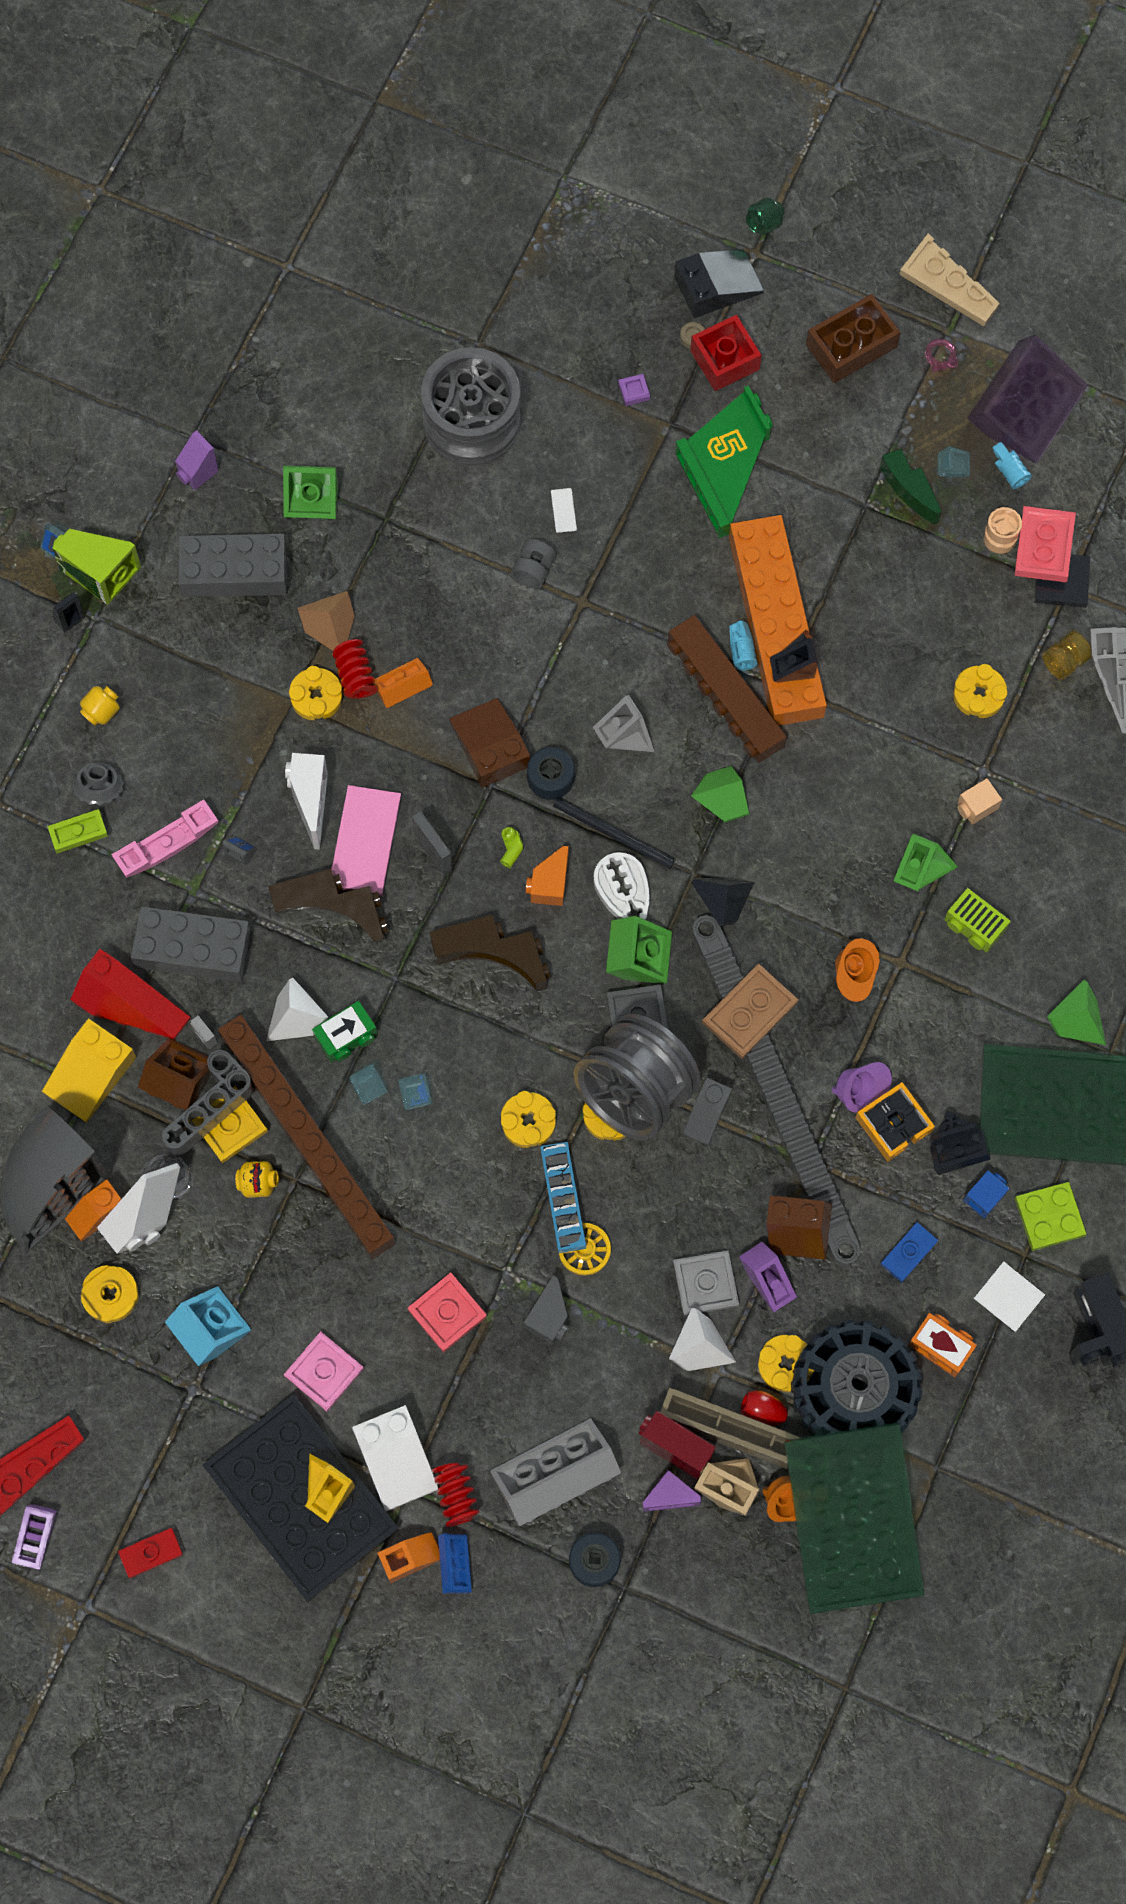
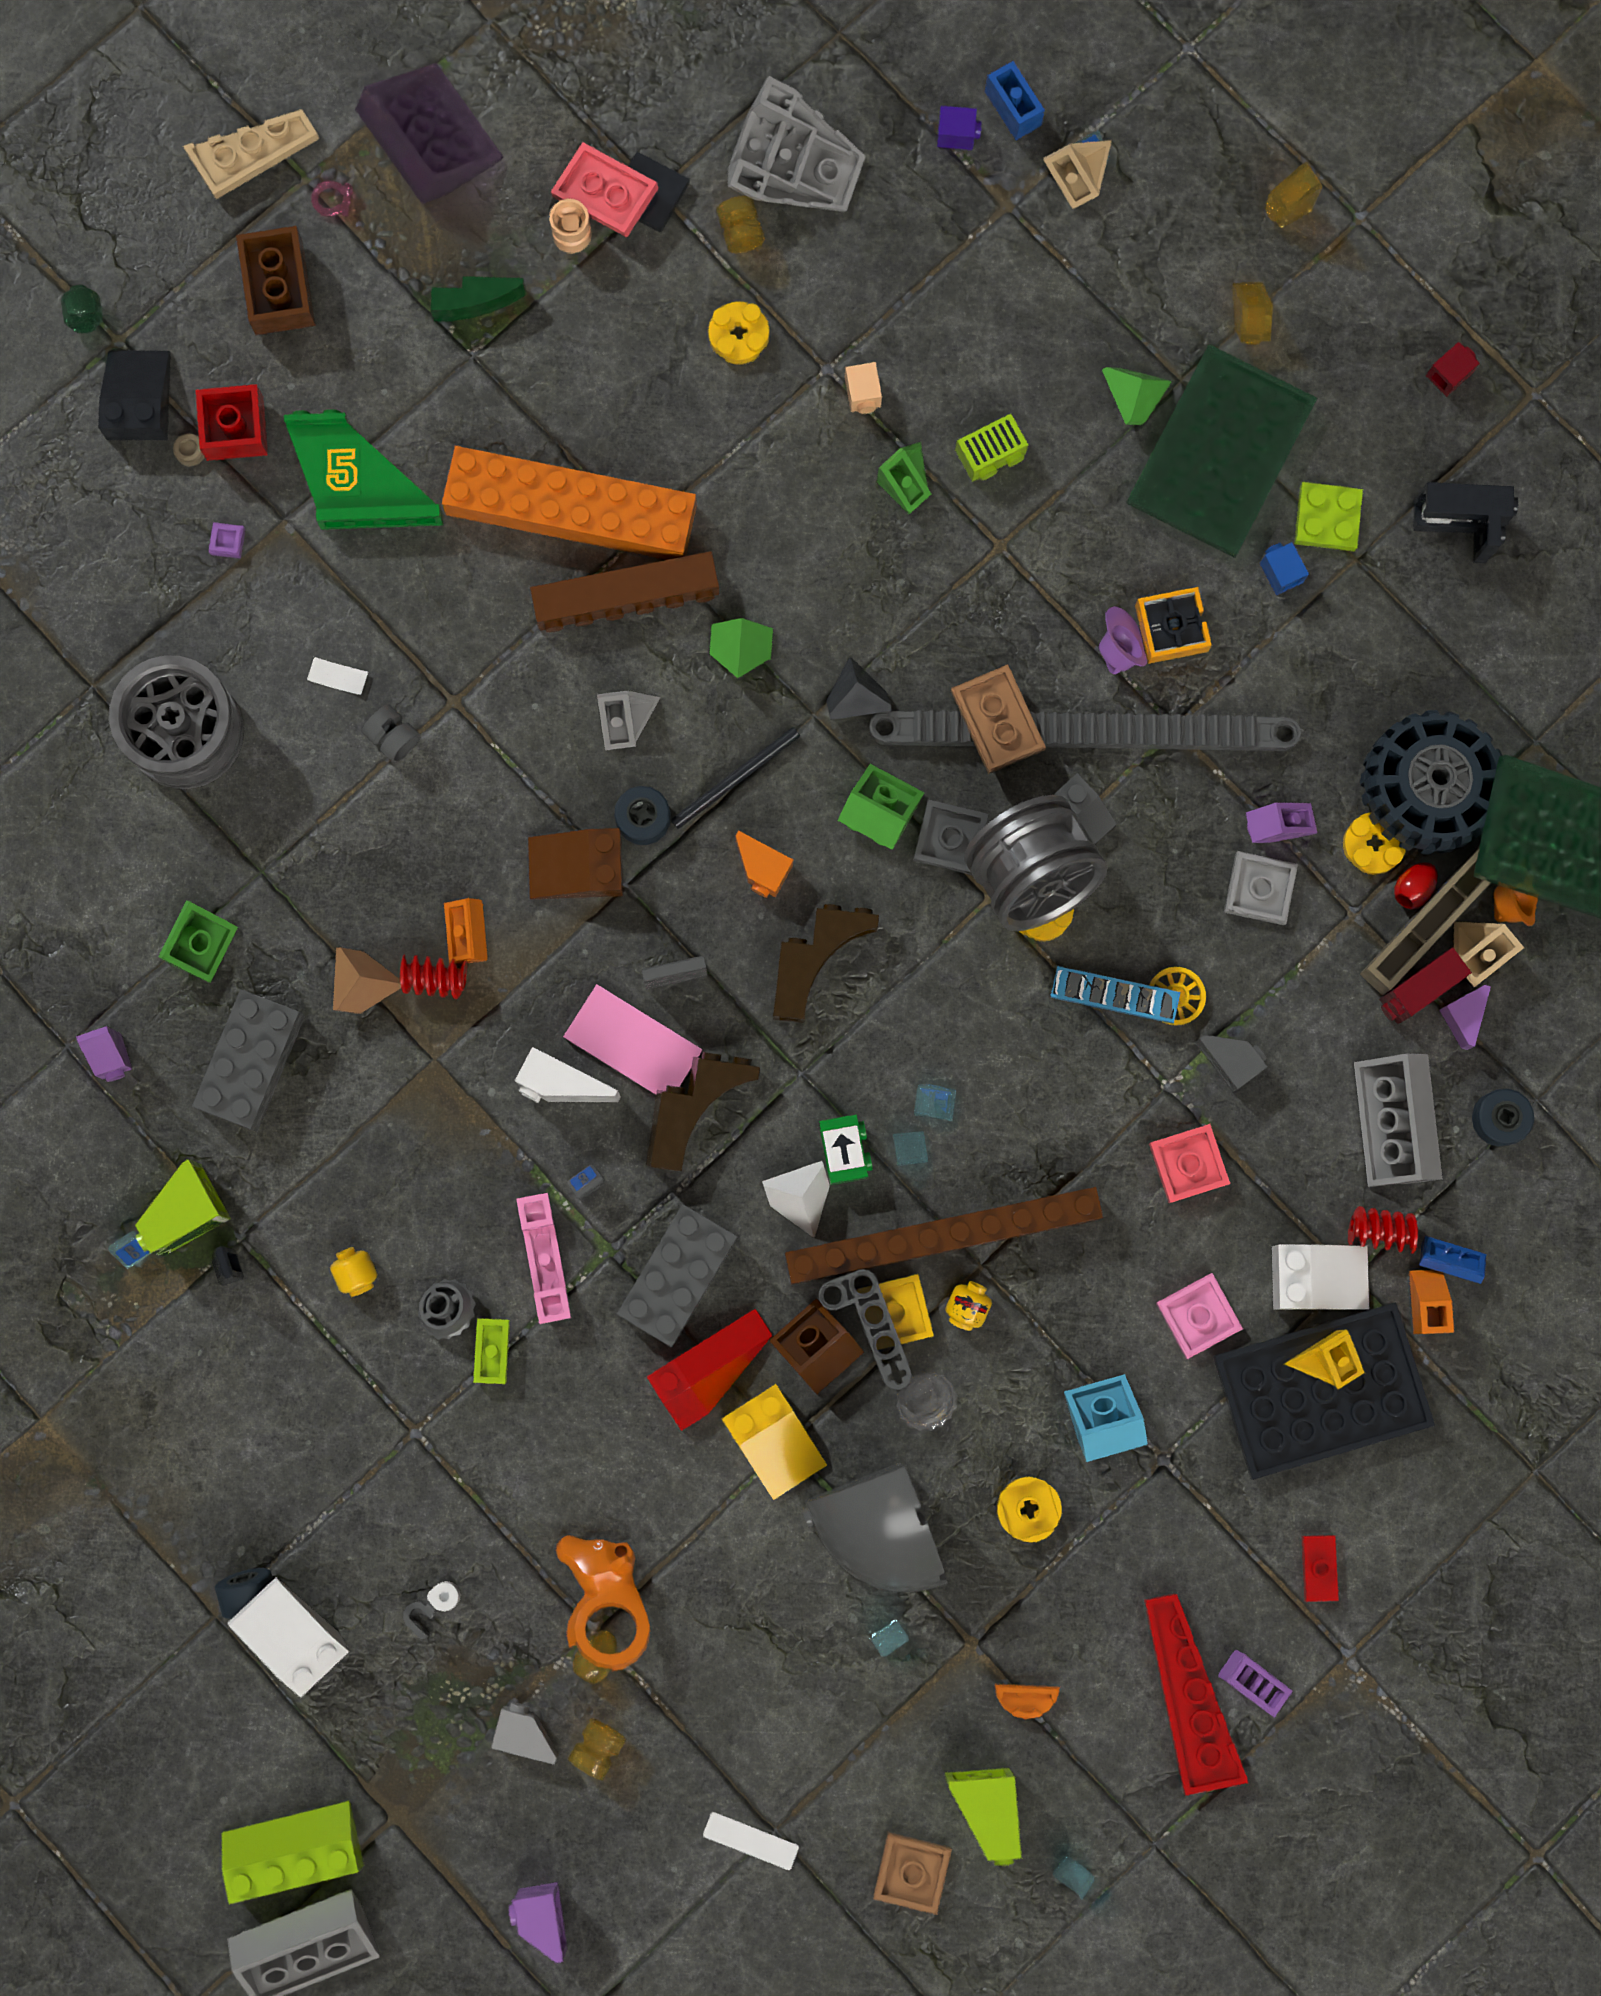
camera: 70 degrees left, 10 degrees up
orange slope [65,1180,121,1242] -> none
white slope [97,1163,180,1254] -> none
light grey tile [190,1016,217,1049] -> none
yellow plate [289,666,342,720] -> none
lime arm [500,827,523,868] -> none
yellow plate [501,1091,555,1148] -> none
white piece [594,852,649,920] -> none
white slope [669,1308,736,1371] -> none
medium azure hinge [729,620,758,671] -> none
reddish brown slope [767,1195,832,1260] -> none
black slope [770,630,818,683] -> none
orange piece [835,938,880,1002] -> none
blue plate [880,1222,938,1283] -> none
brick [908,1313,977,1377] -> none
black slope [929,1111,991,1175] -> none
clear light blue slope [938,446,970,477] -> none
white sticker [974,1262,1045,1332] -> none
medium azure hinge [993,442,1032,489] -> none

